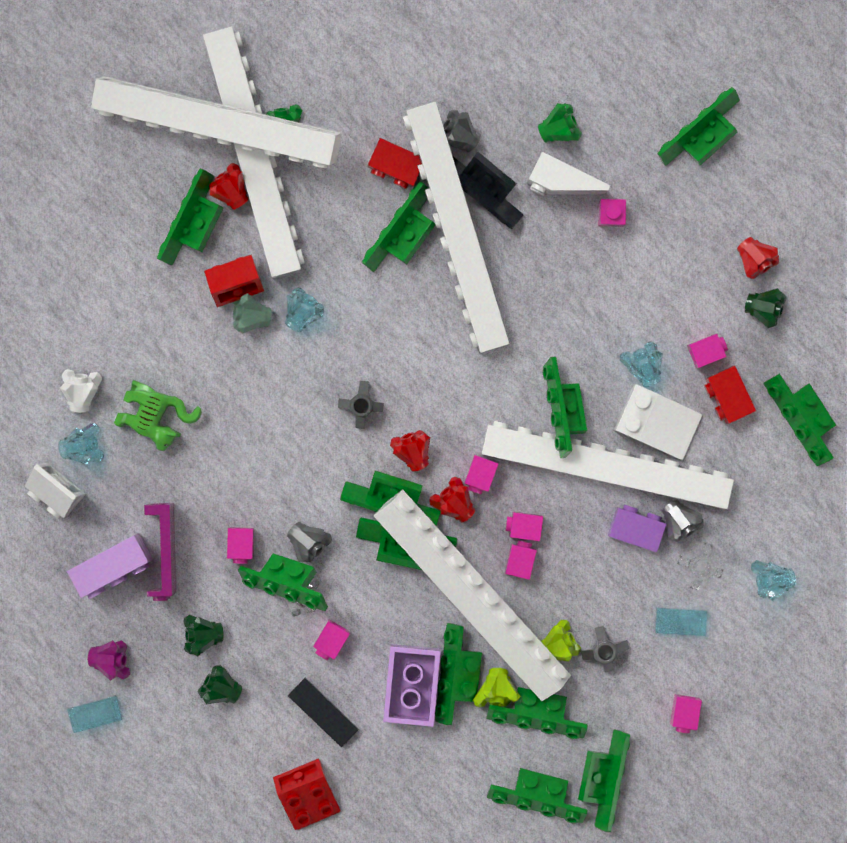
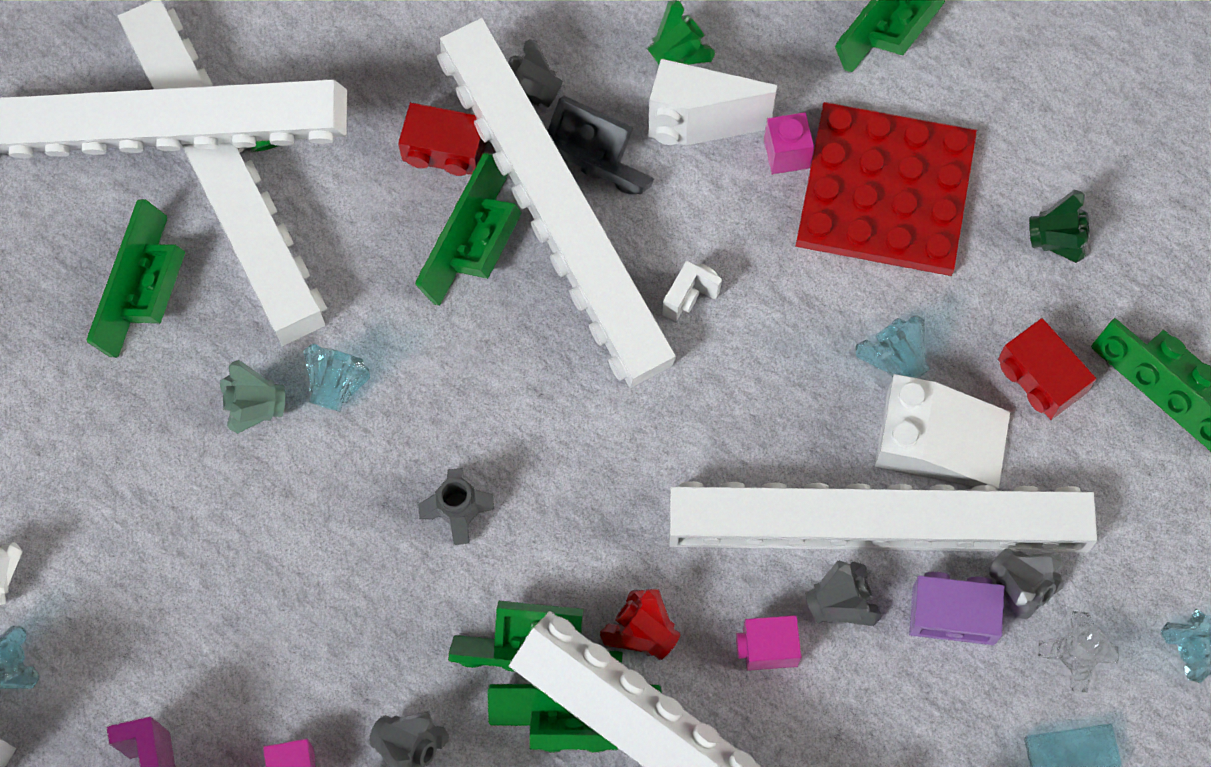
camera: 10 degrees left, 20 degrees down
bright green animal [114,380,202,451] -> none
red brick [204,254,264,308] -> none
red rock [209,163,249,210] -> none
red rock [390,430,431,472] -> none
dark pink brick [464,455,498,495] -> none
dark pink brick [504,540,537,580] -> none
green bracket [542,356,587,458] -> none
dark pink brick [687,334,728,368] -> none
red rock [737,237,779,279] -> none
none -> white bracket [662,261,722,322]
none -> red plate [795,102,977,276]
none -> dark grey rock [806,560,881,626]

